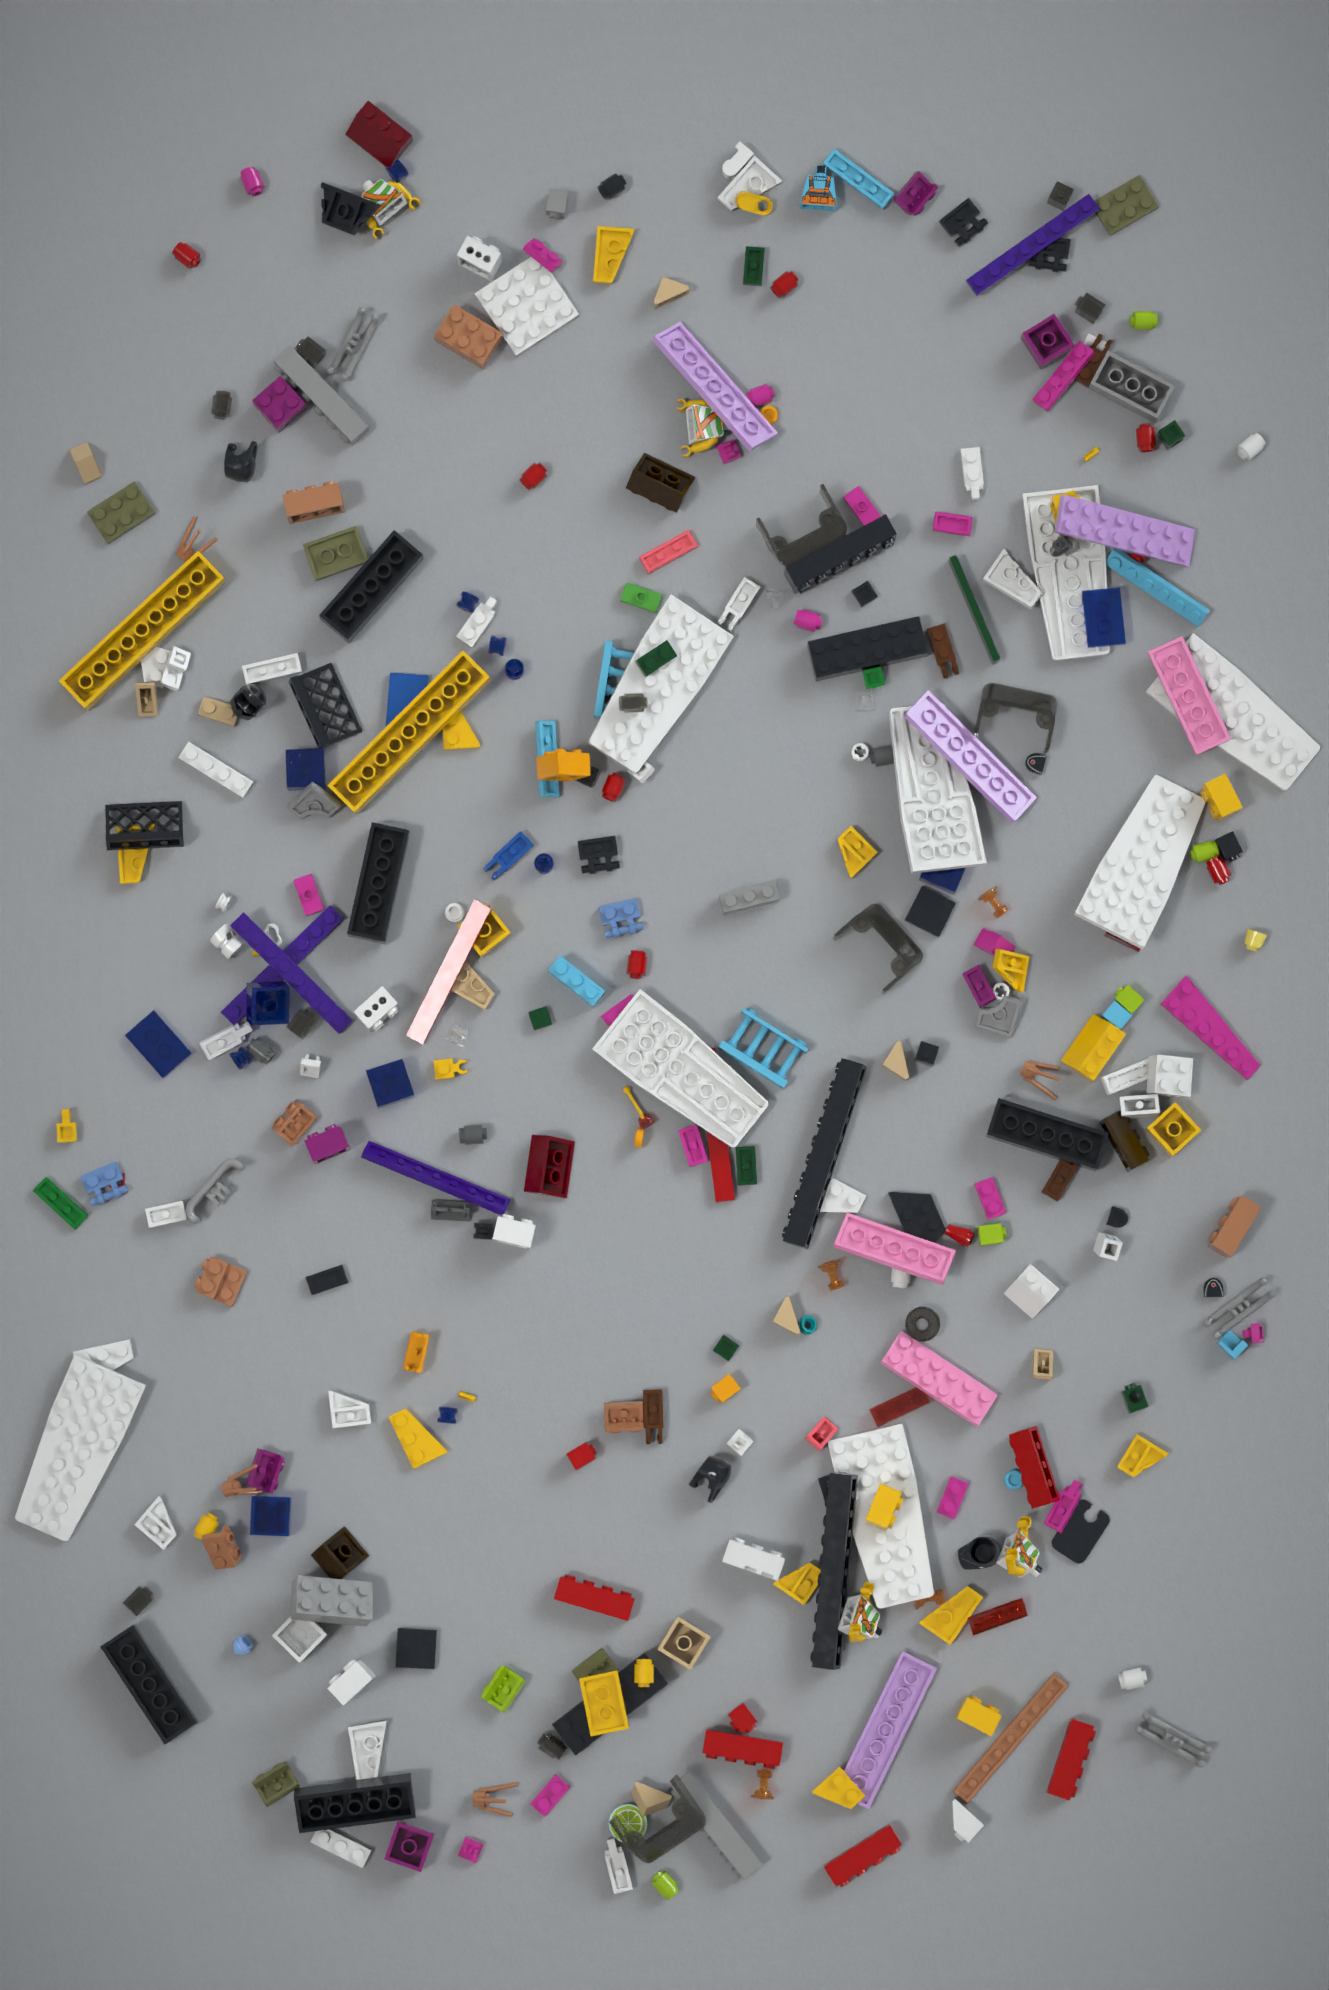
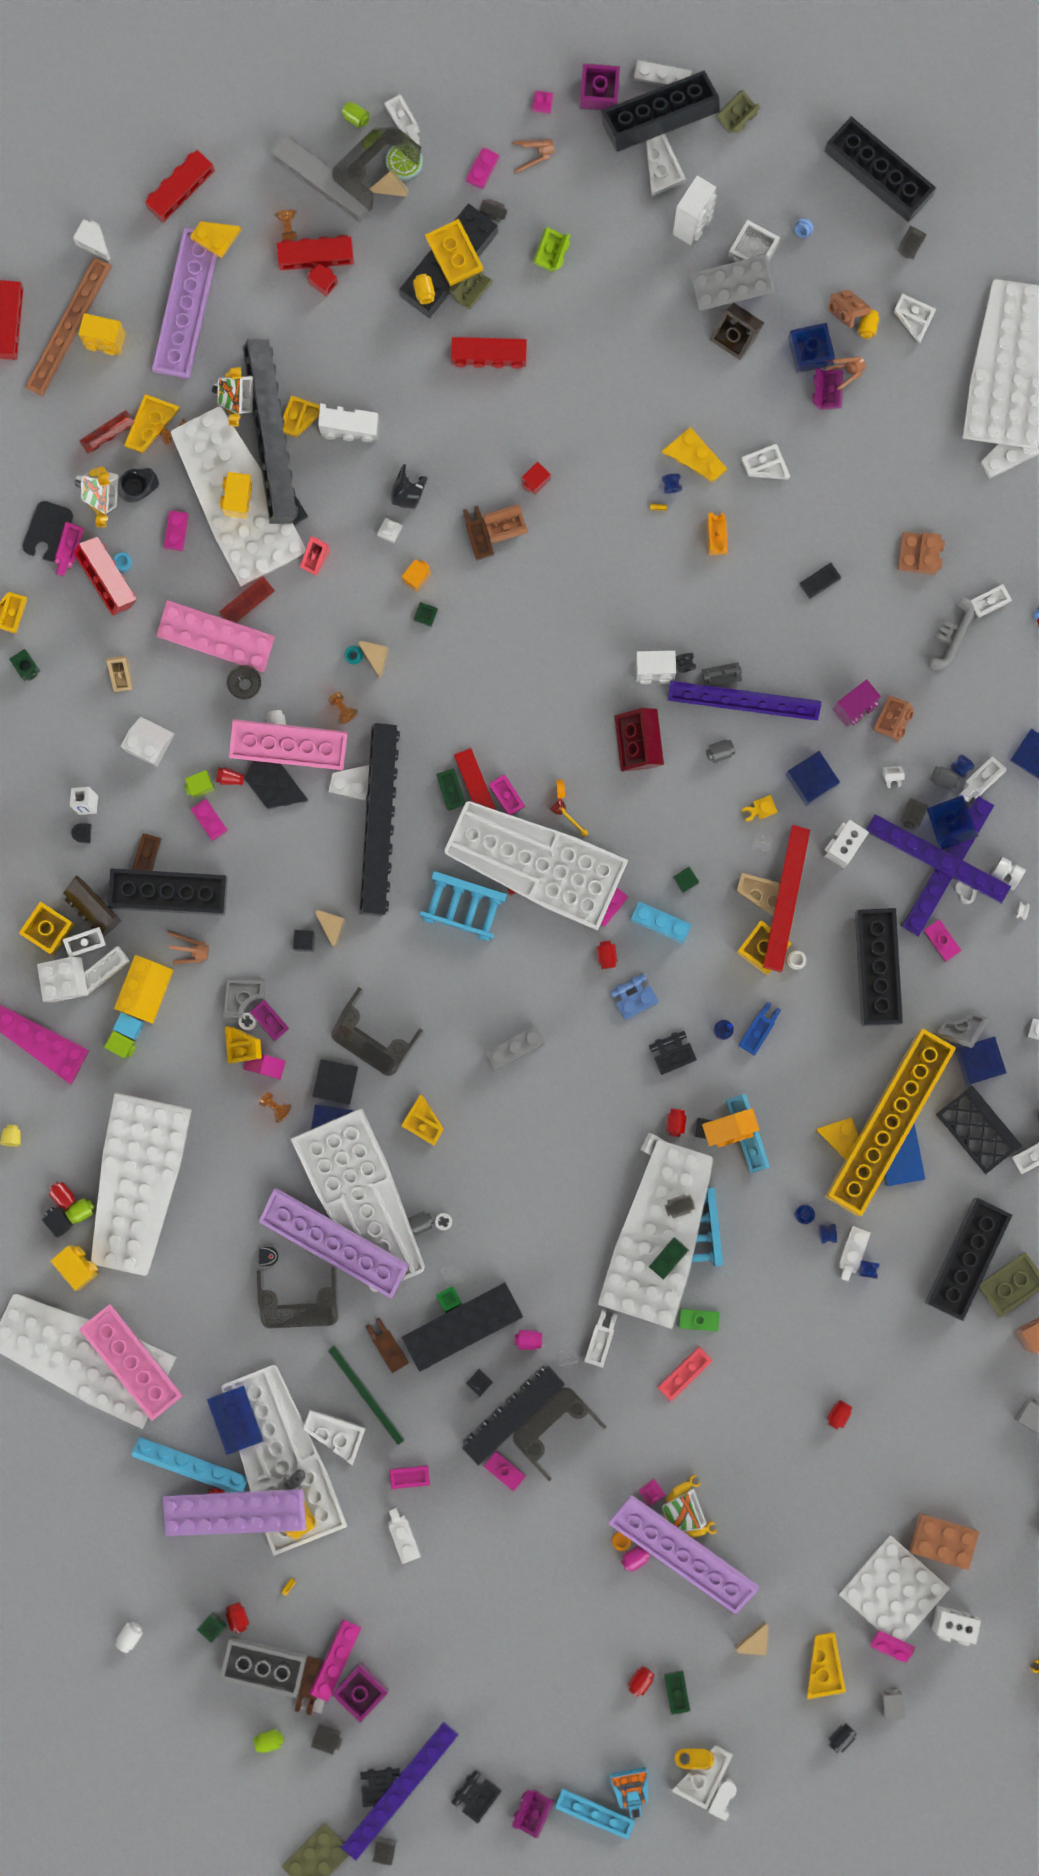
camera: 170 degrees right, 0 degrees up
black tile [396,1628,437,1669] -> none
dark brown slope [626,453,695,513] -> none
tan brick [657,1616,711,1670] -> none

